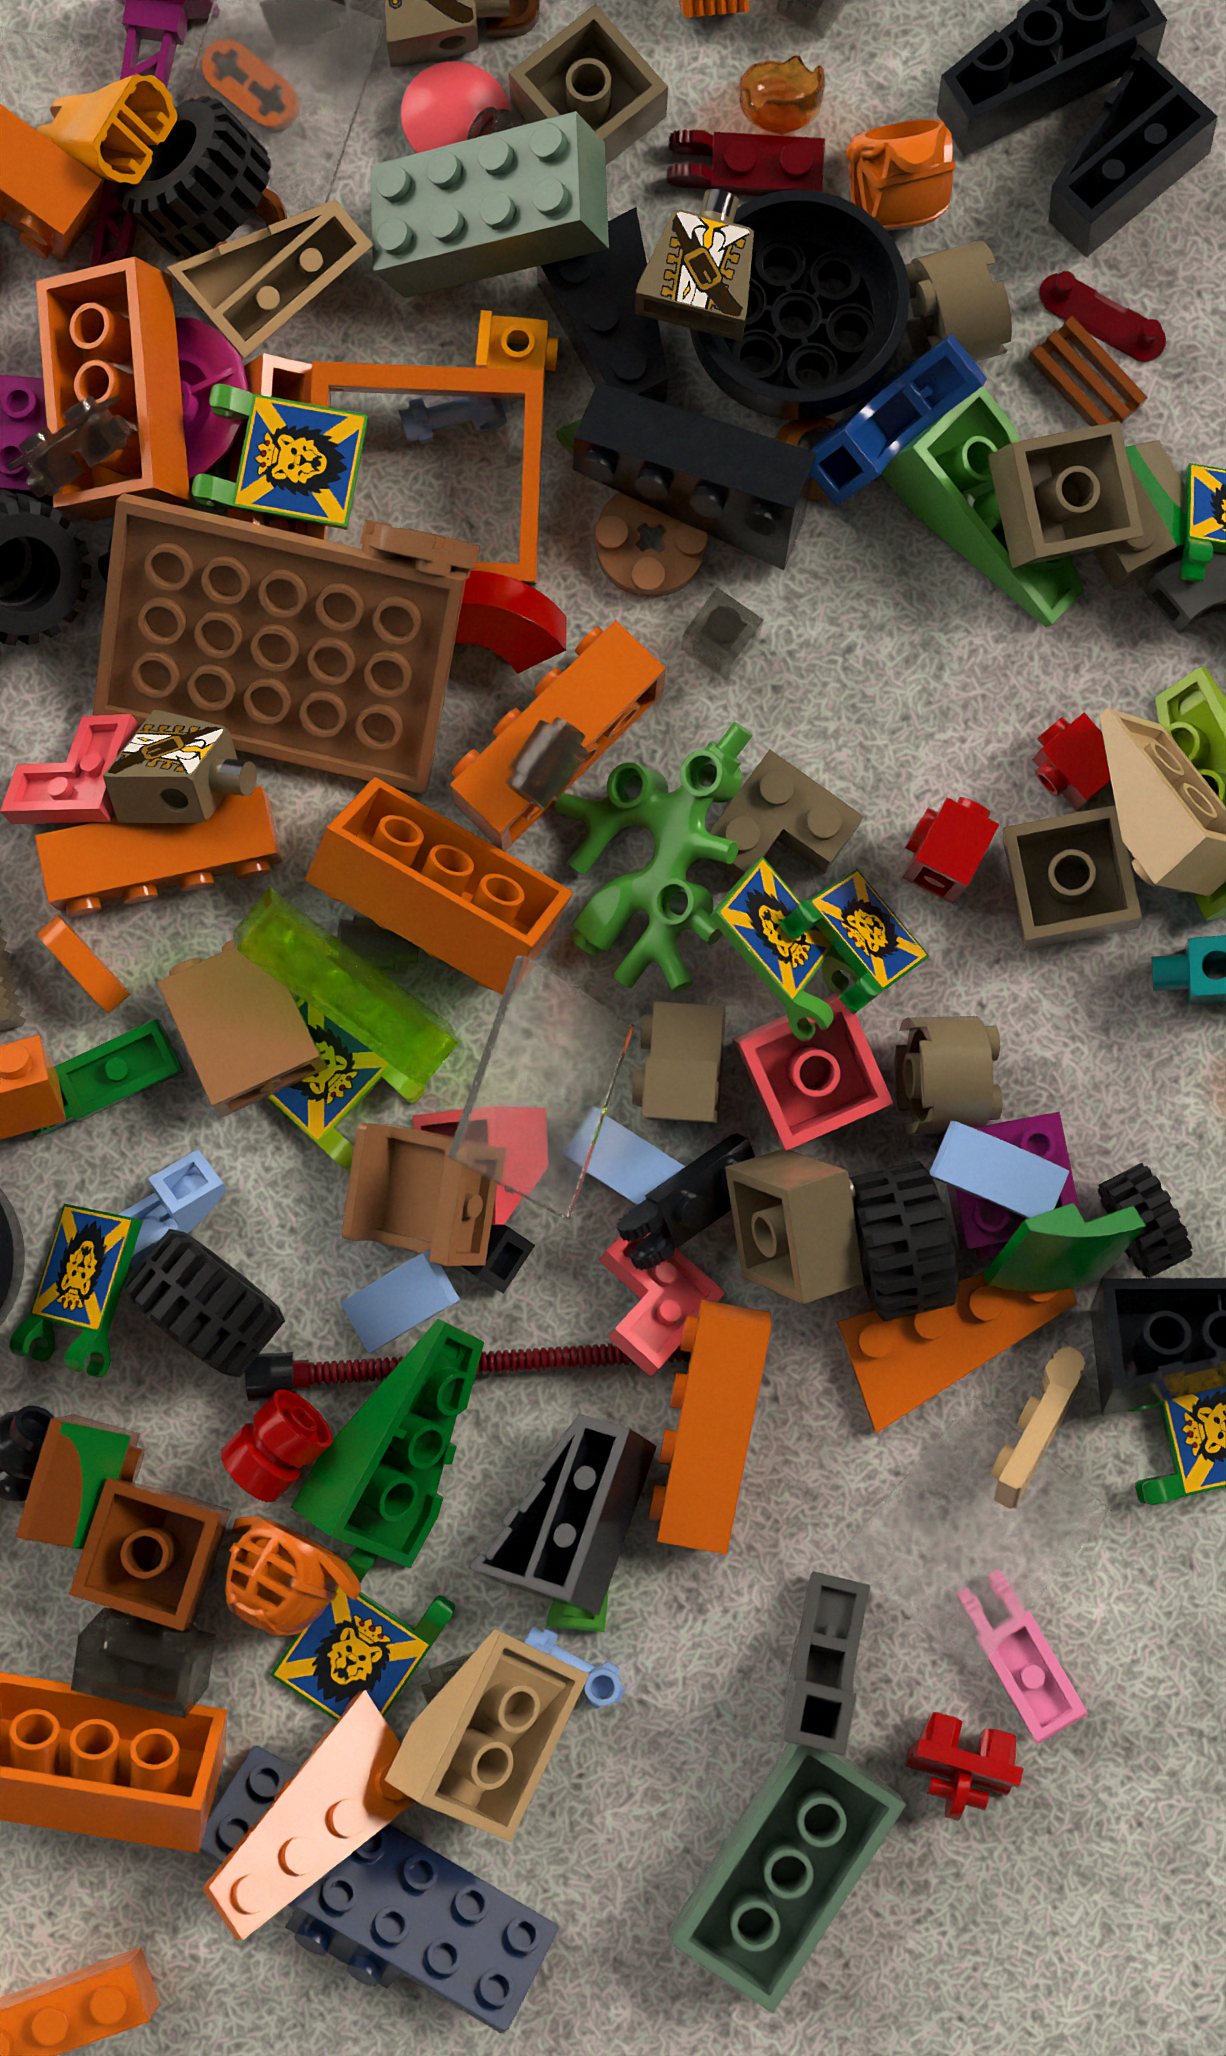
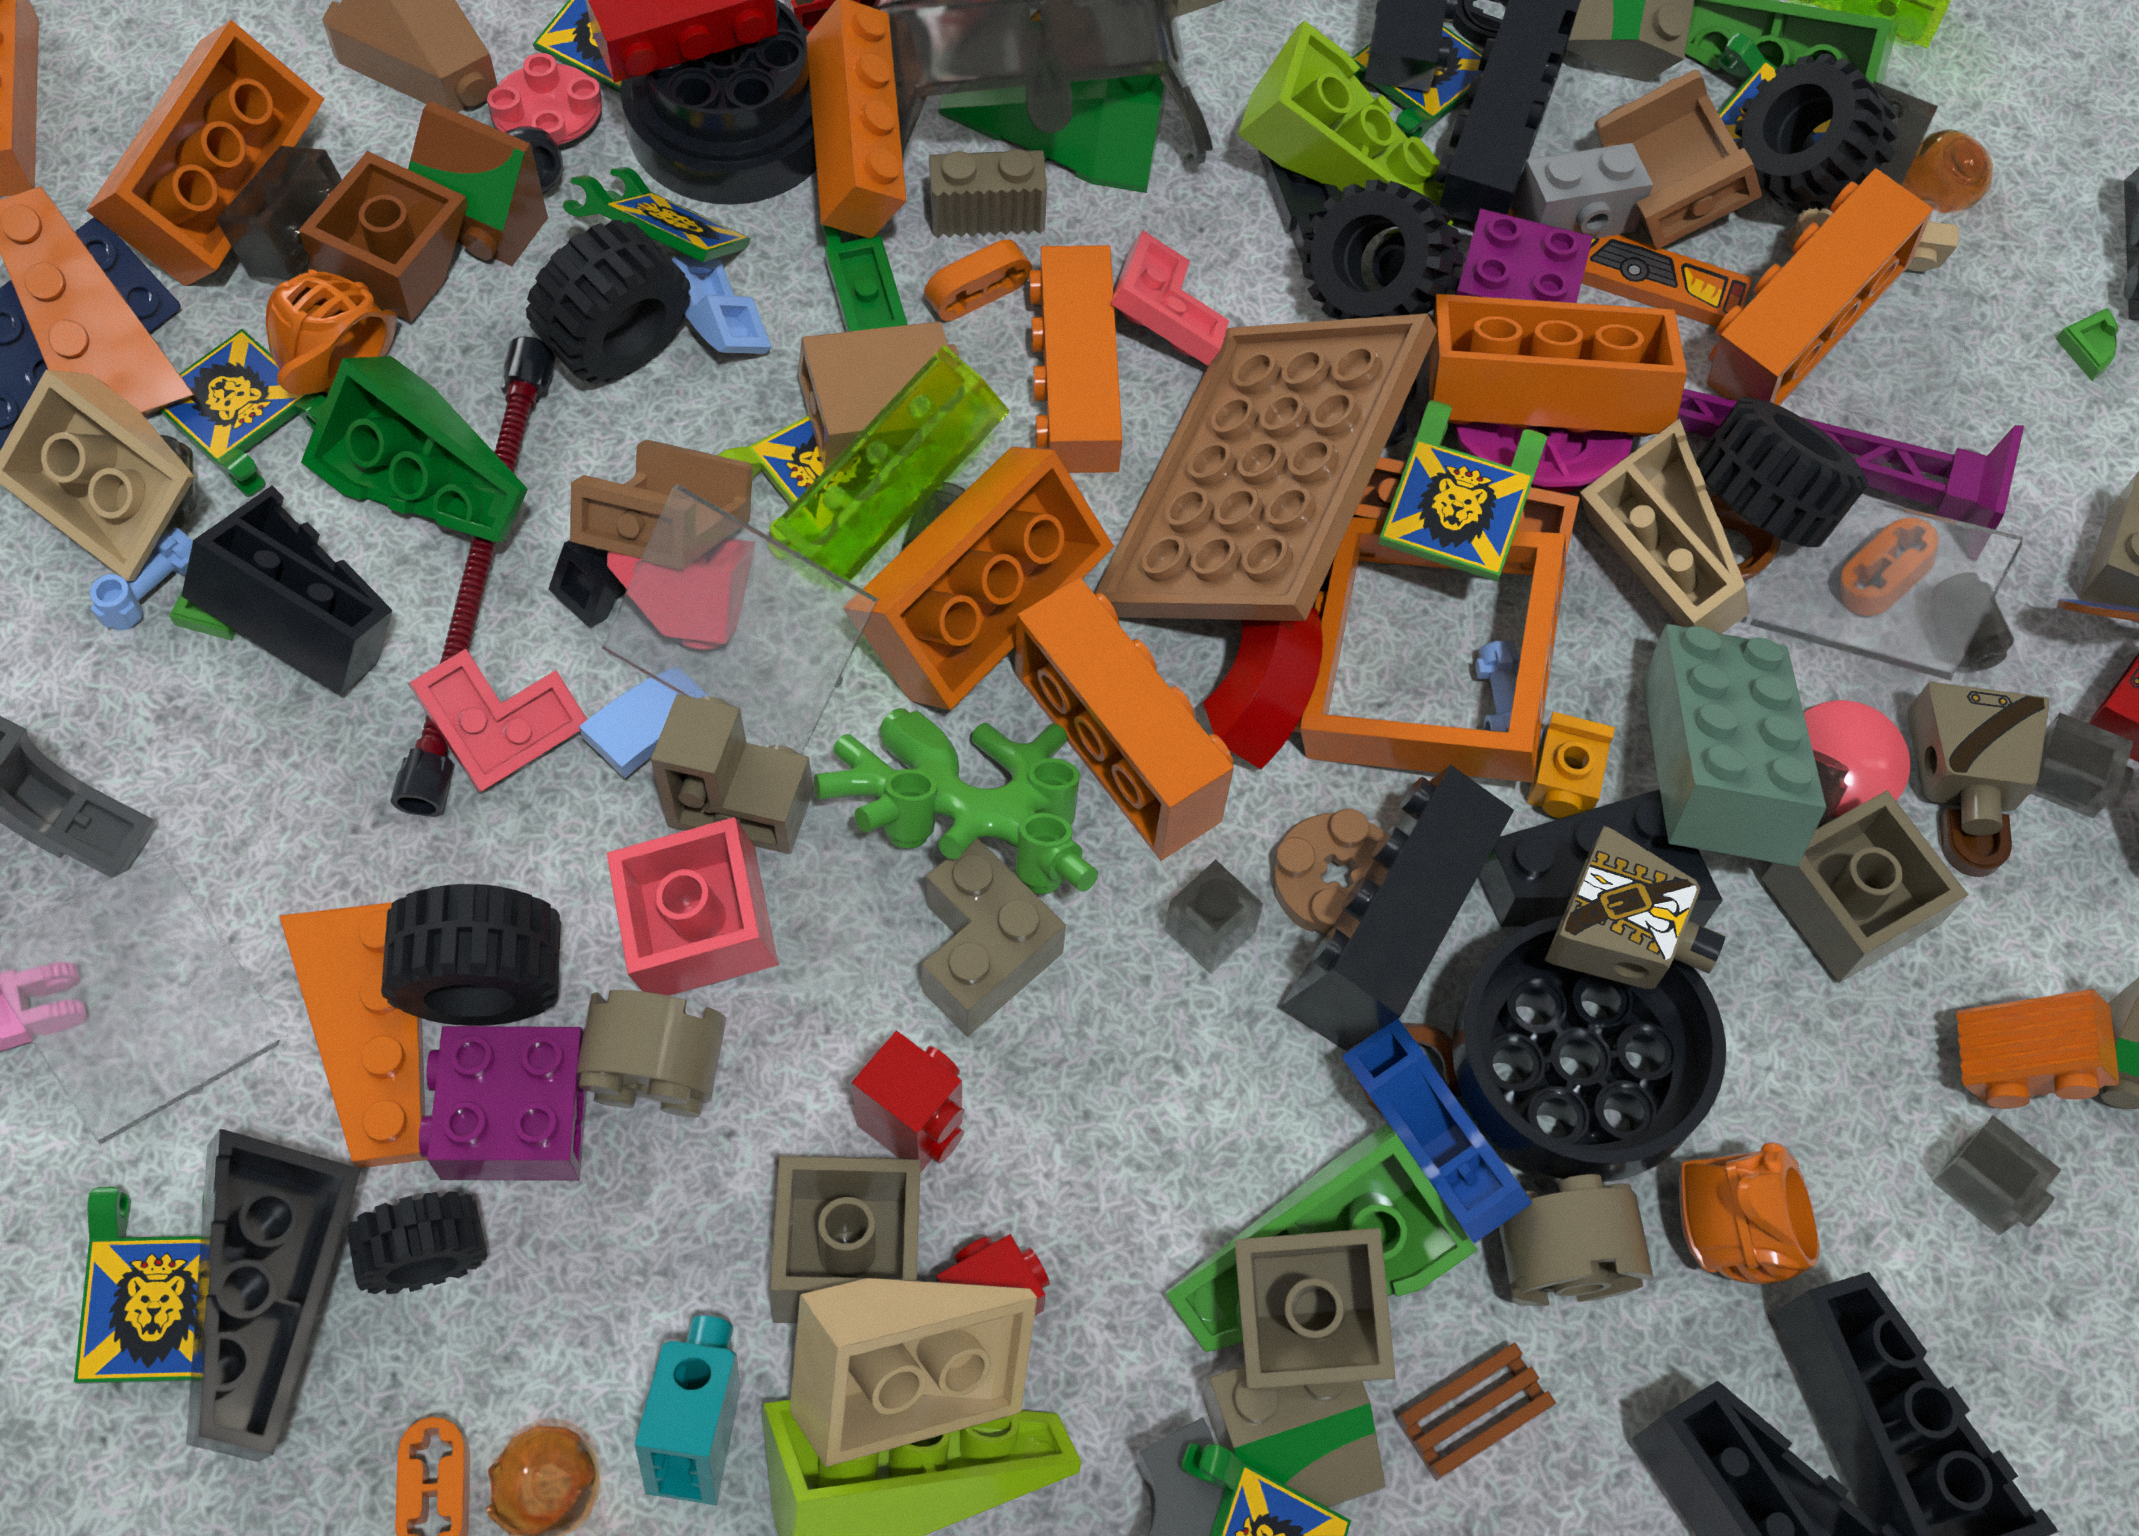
camera: 100 degrees right, 20 degrees down
clear smoke hinge [6,395,132,497] -> none
light orange piece [37,74,178,184] -> none
dark tan torso [103,710,257,823] -> none
red wheel [220,1389,333,1502] -> none
light blue slope [340,1248,460,1354] -> none
medium nougat plate [360,519,480,579] -> none
clear smoke brick [505,717,589,810] -> none
black hinge [616,1133,756,1271] -> none
orange brick [648,1299,772,1555] -> none
dark red hinge [666,129,825,196] -> none
flag [709,856,860,1041] -> none
dark tan brick [725,1149,864,1304] -> none
clear orange hair [738,55,825,135] -> none
flag [778,869,929,1015] -> none
light blue slope [929,1121,1069,1219] -> none
green slope [983,1203,1146,1291] -> none
tan hinge [990,1345,1086,1510] -> none
dark red piece [1039,271,1166,362] -> none

